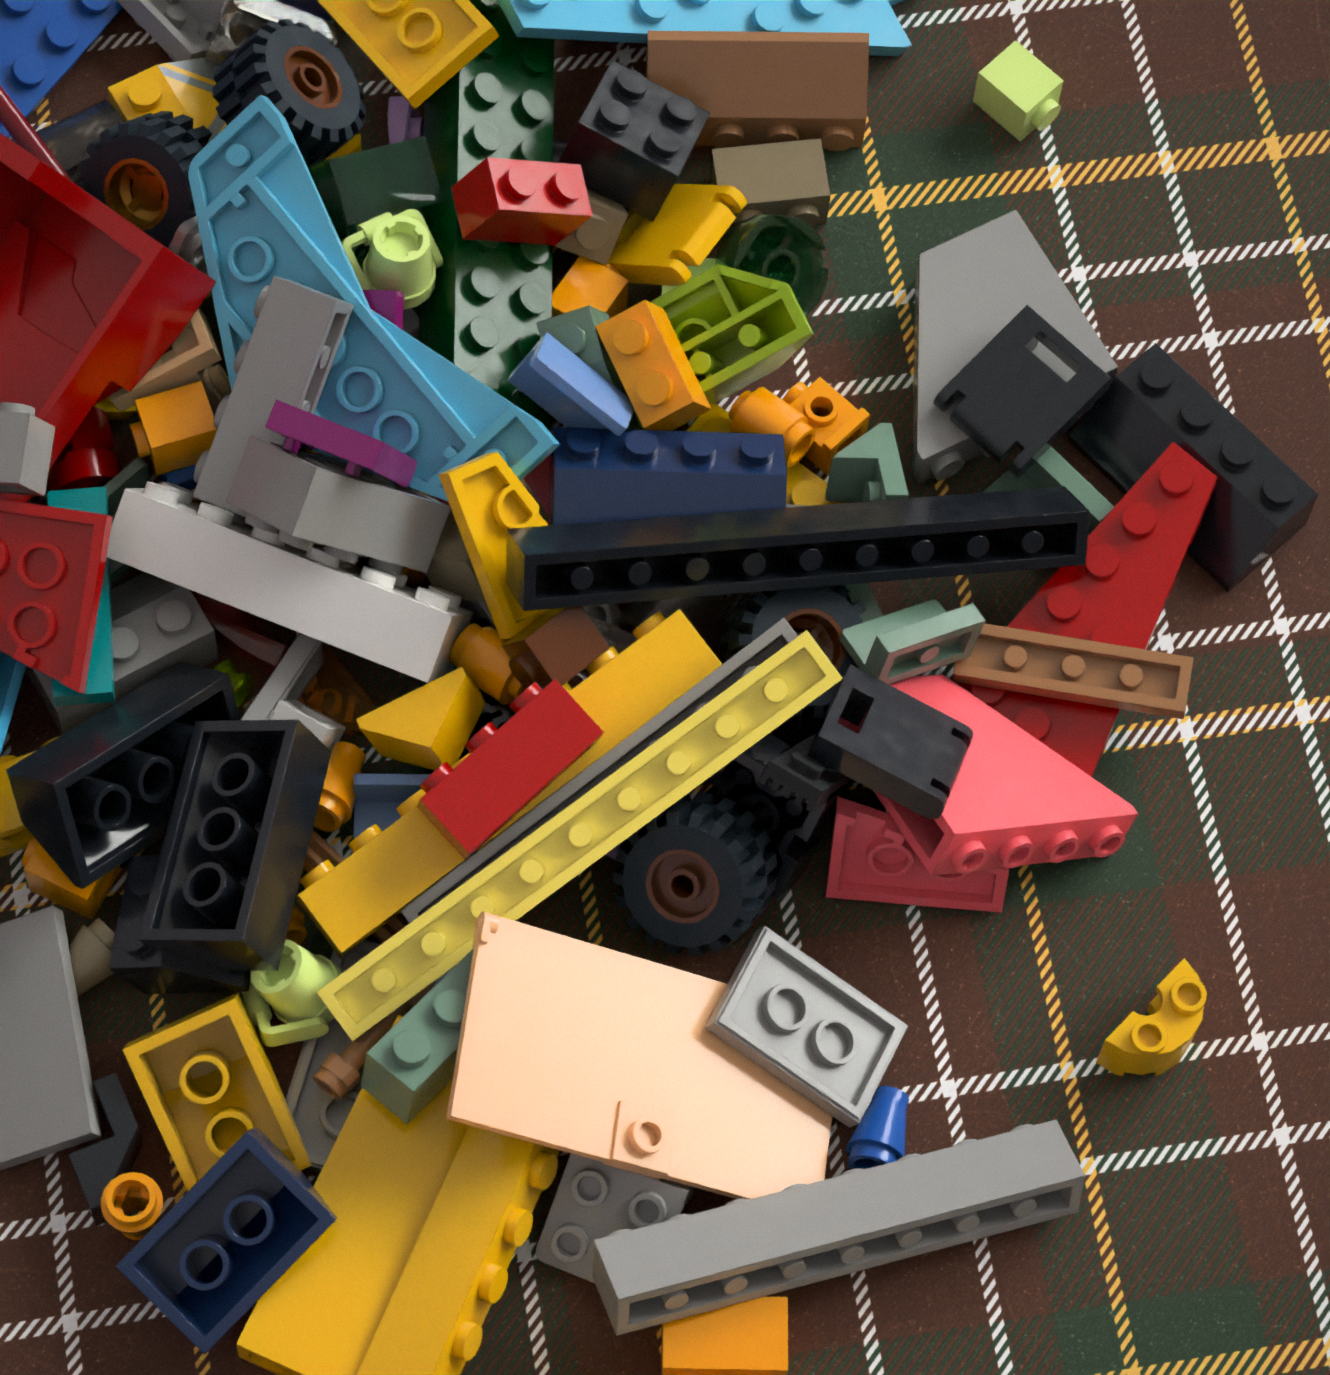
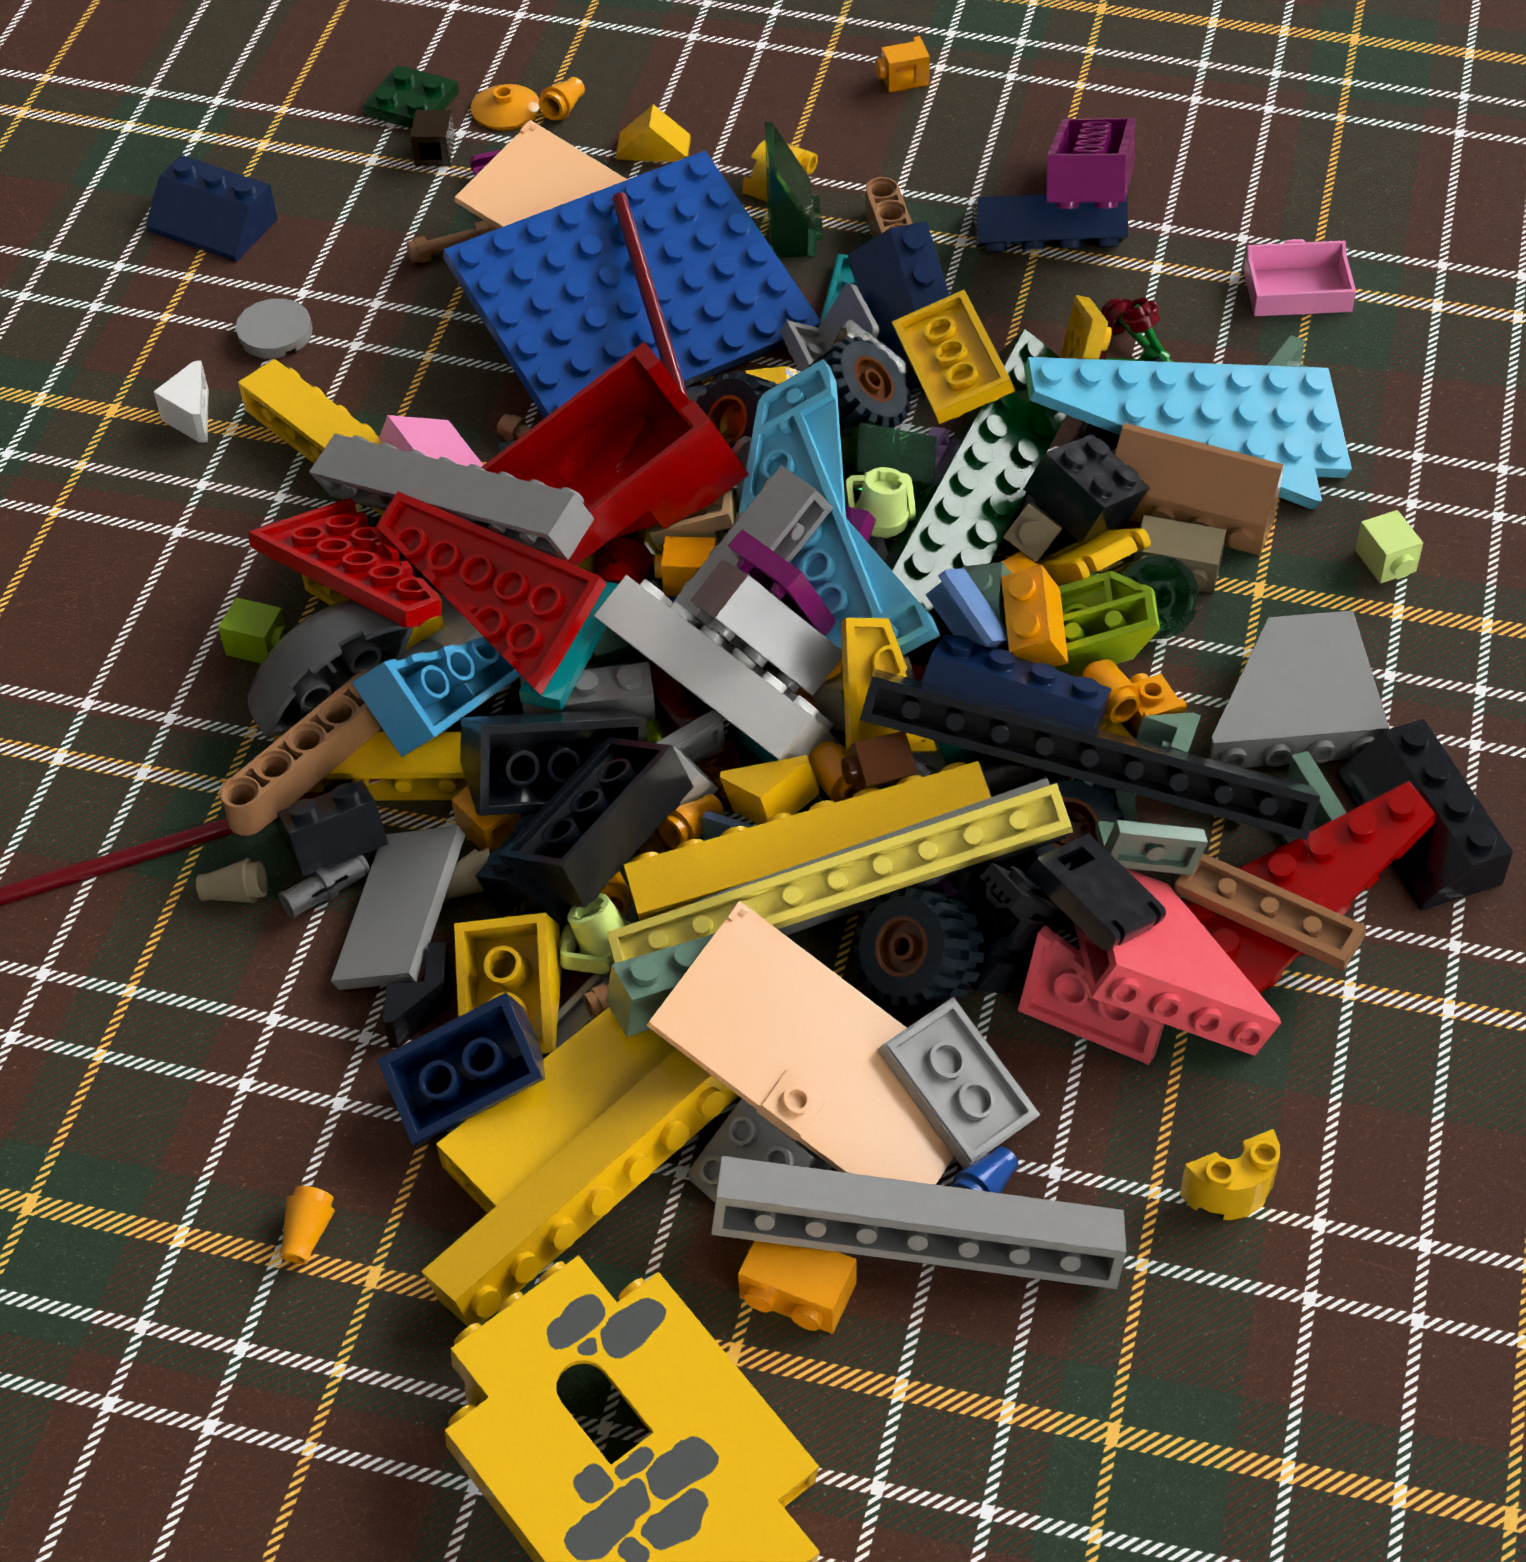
camera: 30 degrees right, 15 degrees down
light orange cone [101,1172,163,1240] -> none
red brick [417,679,604,860] -> none
red brick [451,157,593,245] -> none
black container [933,305,1111,478] -> none

